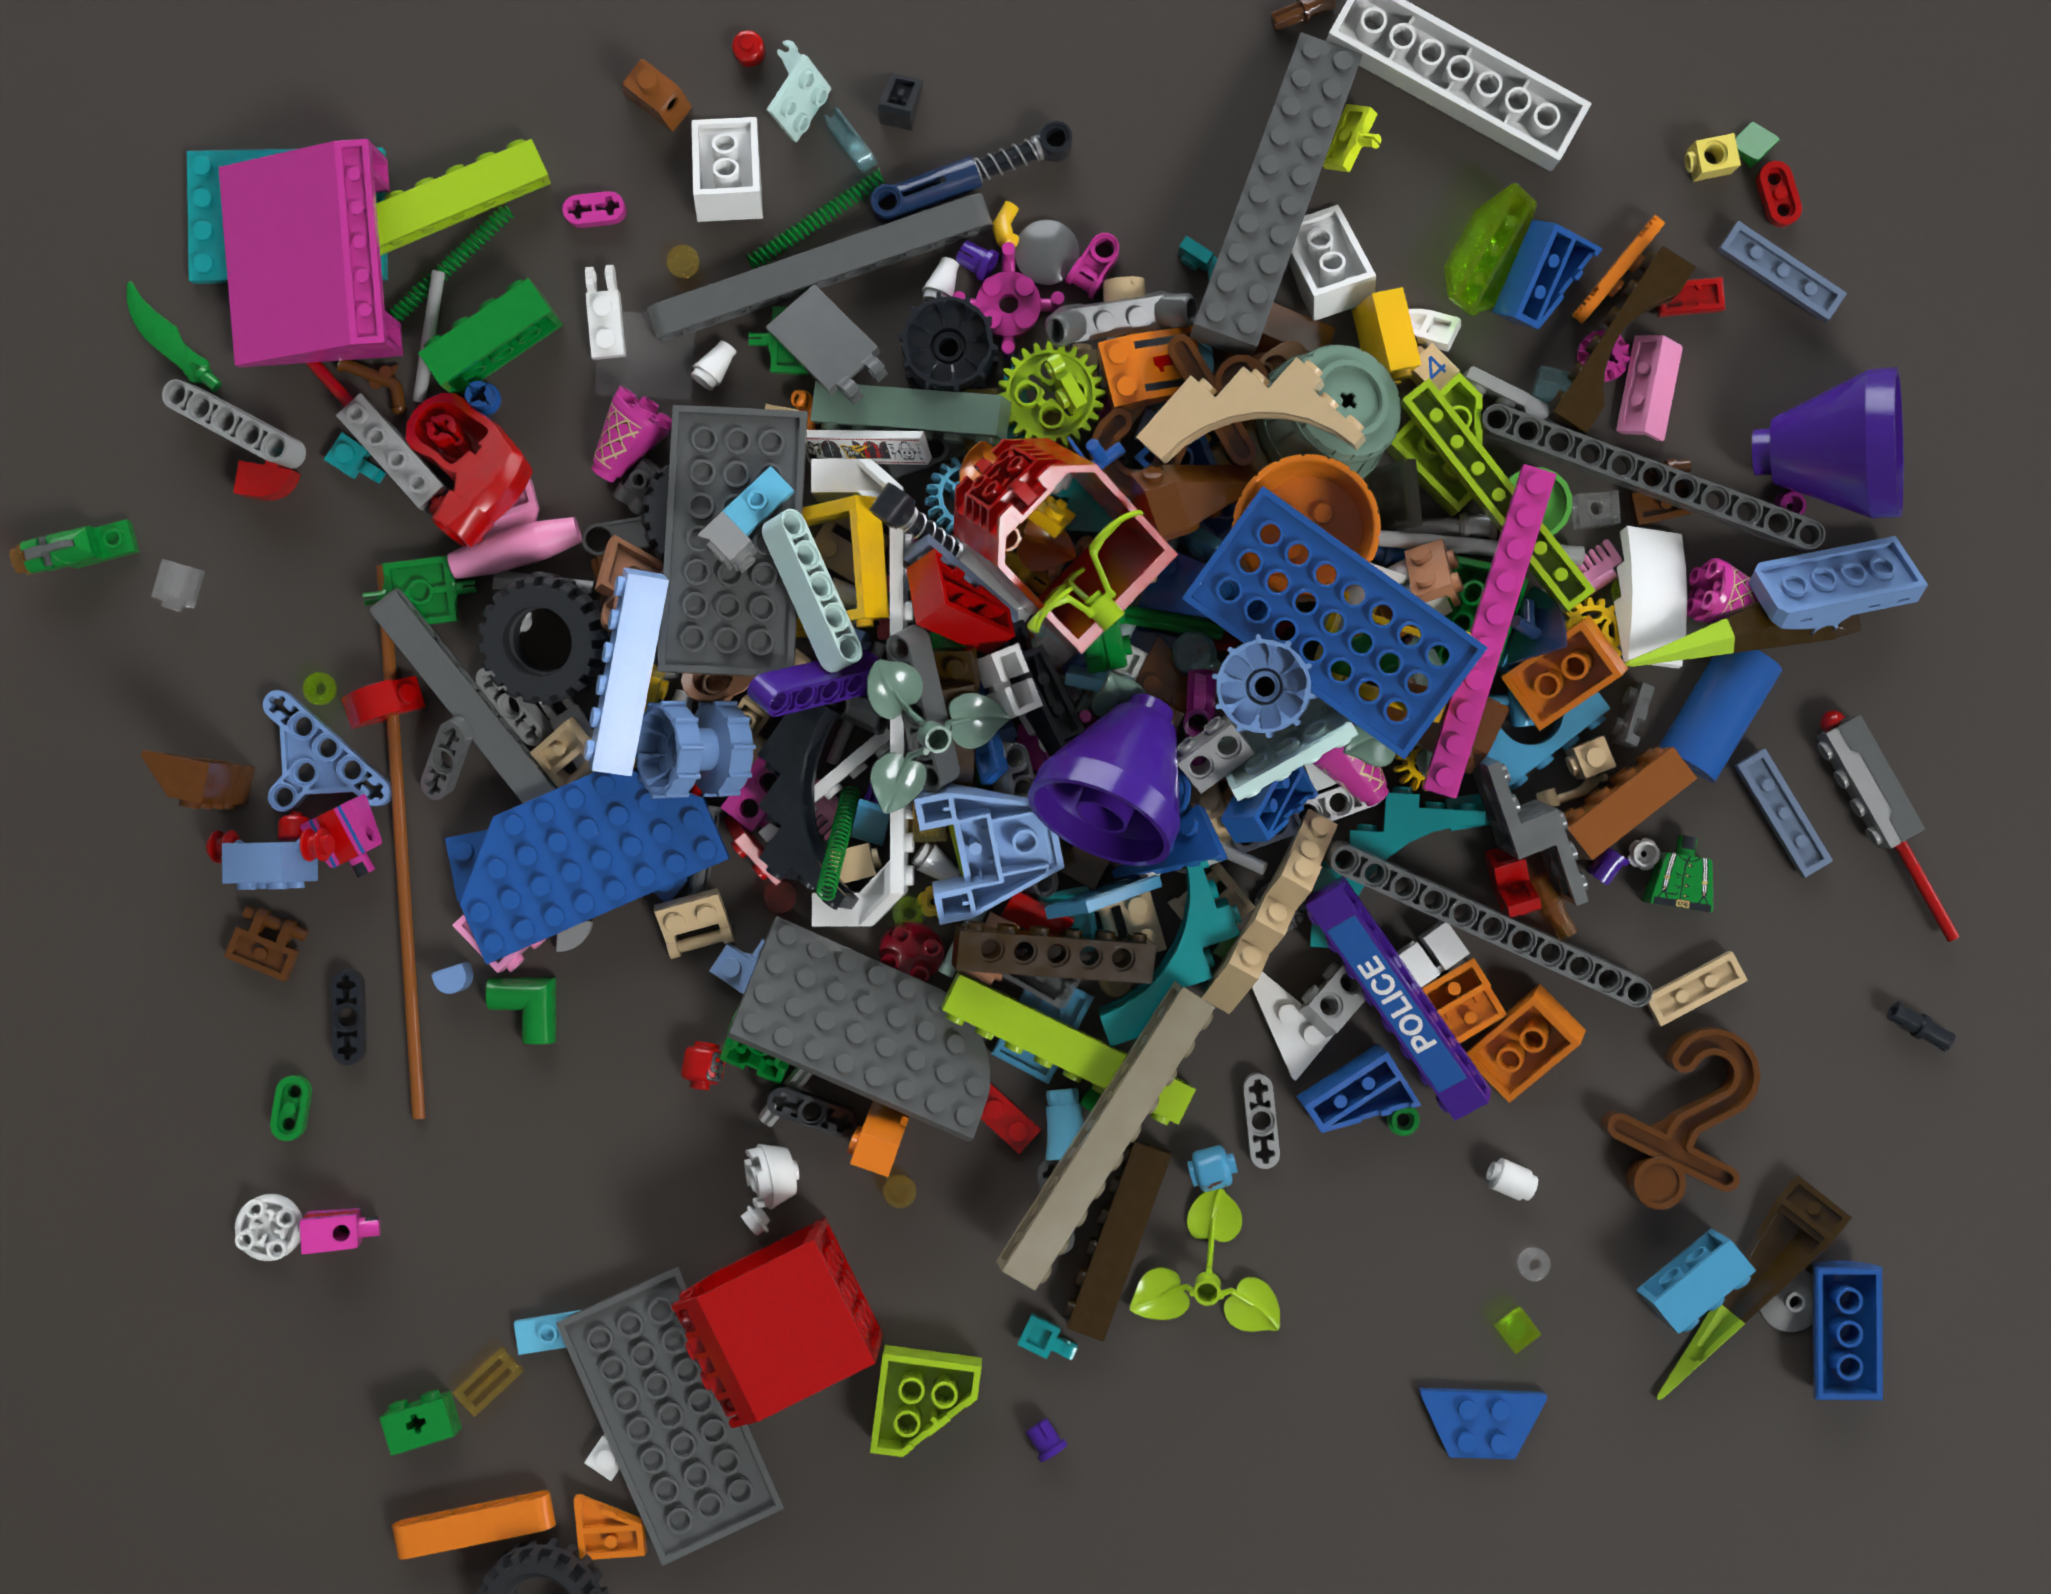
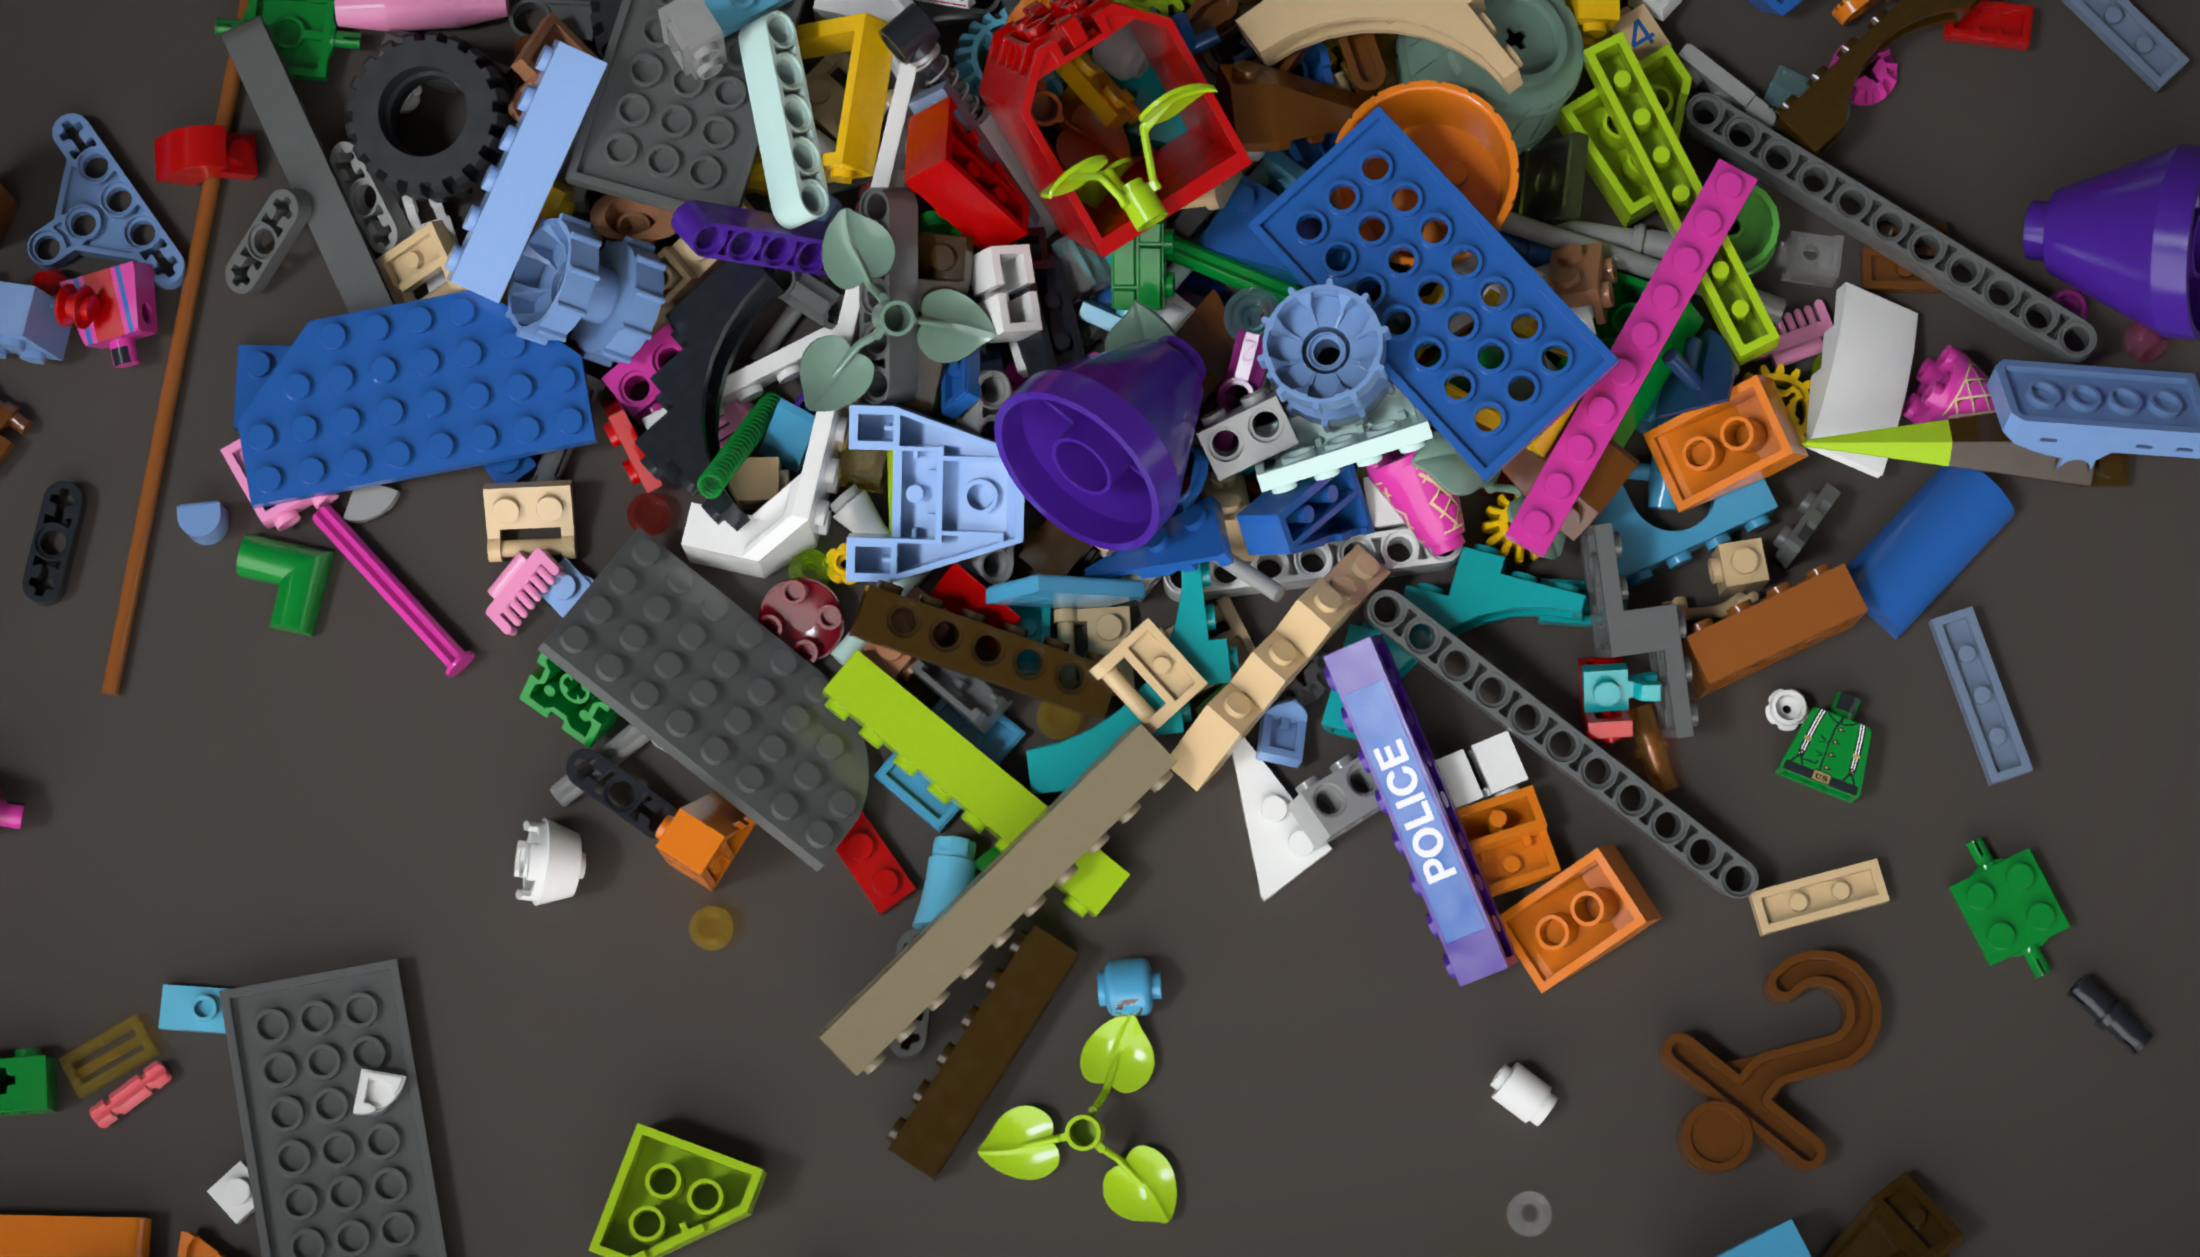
camera: 15 degrees right, 10 degrees down
clear neon green plate [303,672,337,705] -> none
red container [671,1217,884,1428] -> none
red head [681,1041,726,1091] -> none
white plate [741,1206,771,1236] -> none
teal plate [1017,1313,1078,1360] -> none
light grey beam [1242,1072,1280,1169] -> none
blue wedge [1296,1043,1422,1133] -> none
green plate [1386,1107,1420,1136] -> none
dark purple bush [1586,847,1630,886] -> none
bright pink panel [1616,335,1683,441] -> none
piece [1815,710,1960,942] -> none
none -> coral axle [89,1060,172,1128]
none -> dark pink axle [312,504,475,678]
none -> white tile [353,1069,407,1115]
none -> bright pink piece [486,548,565,636]
none -> tan plate [1089,617,1208,734]
none -> medium blue plate [1256,698,1308,768]
none -> teal plate [1582,663,1661,713]
none -> green plate [1948,837,2070,979]
none -> clear pink plate [2123,321,2169,364]

